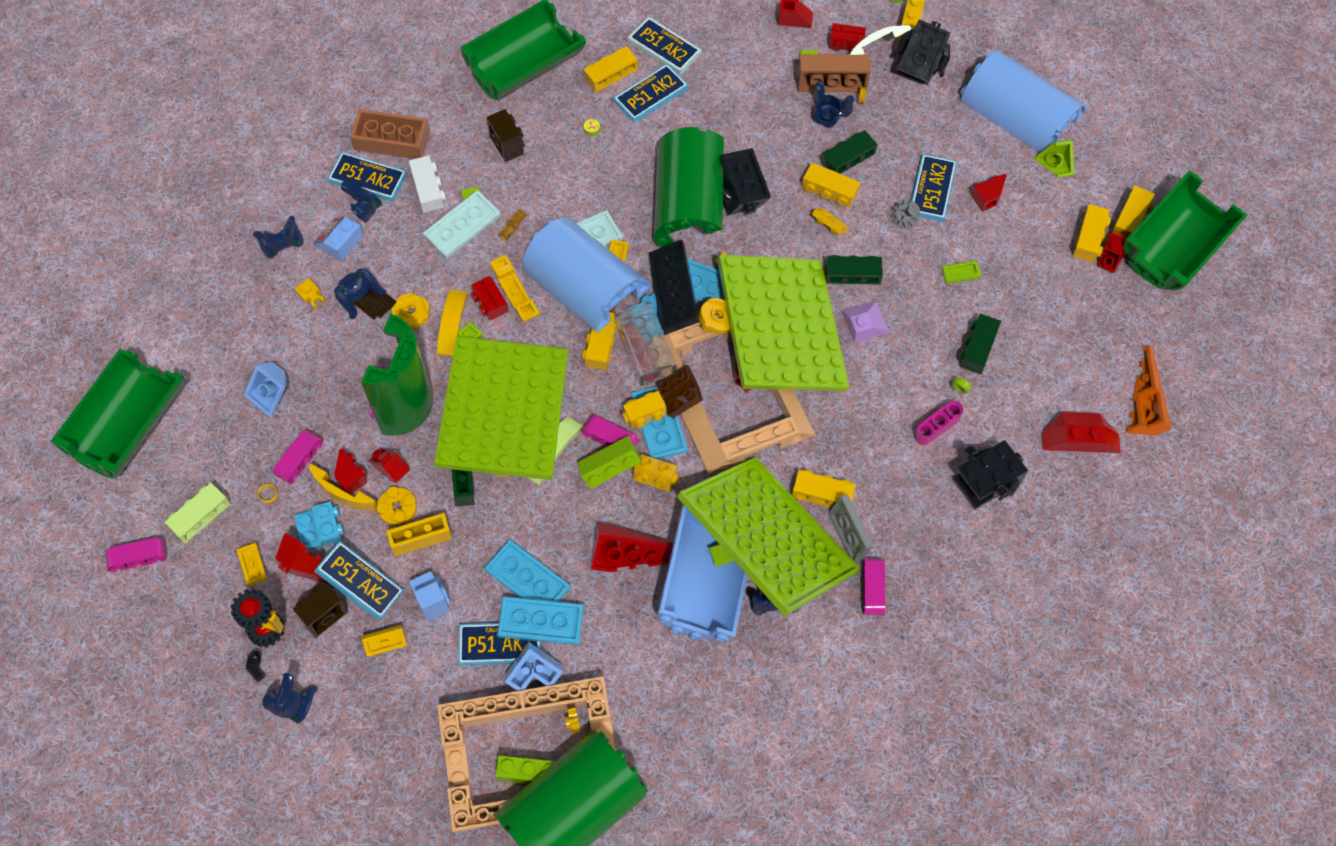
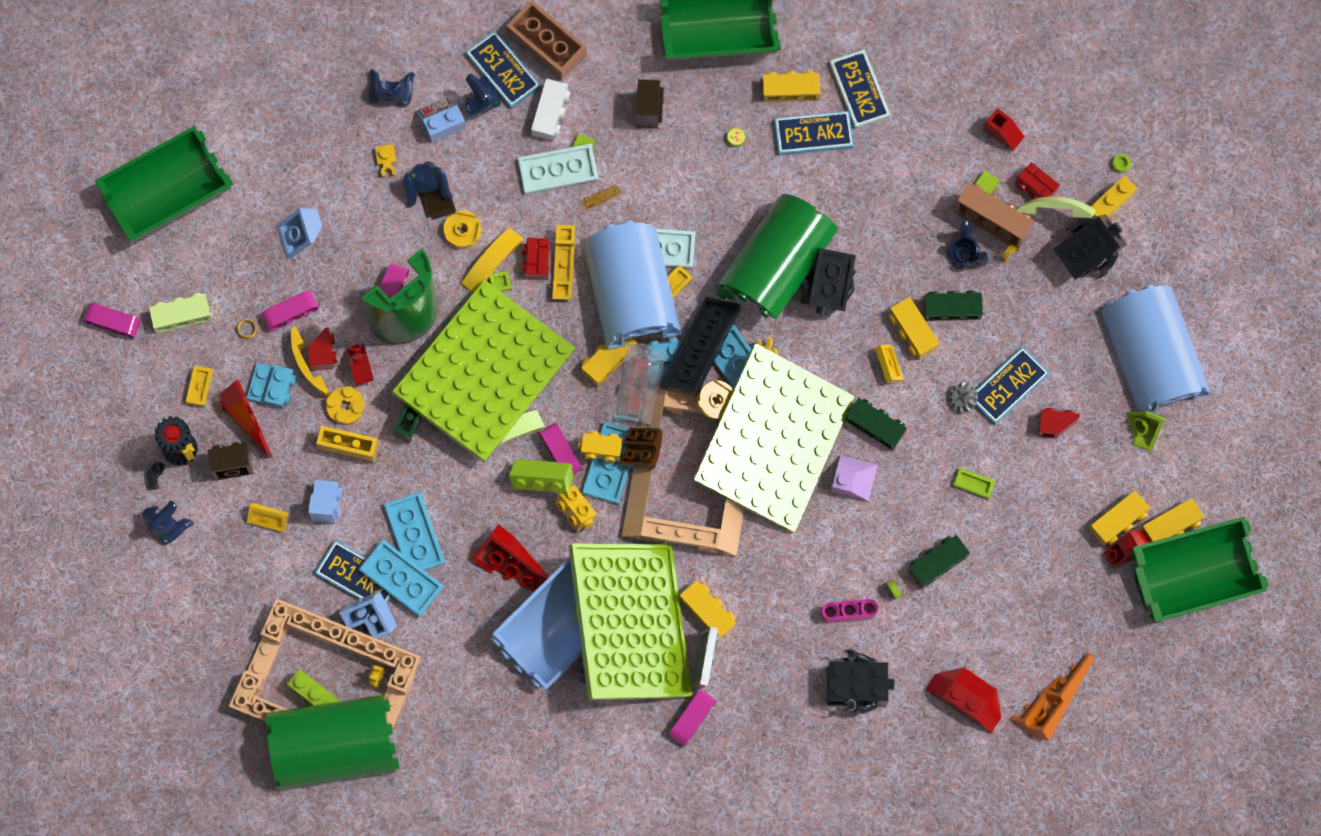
camera: 30 degrees right, 10 degrees up
tile [314,541,403,621] -> none

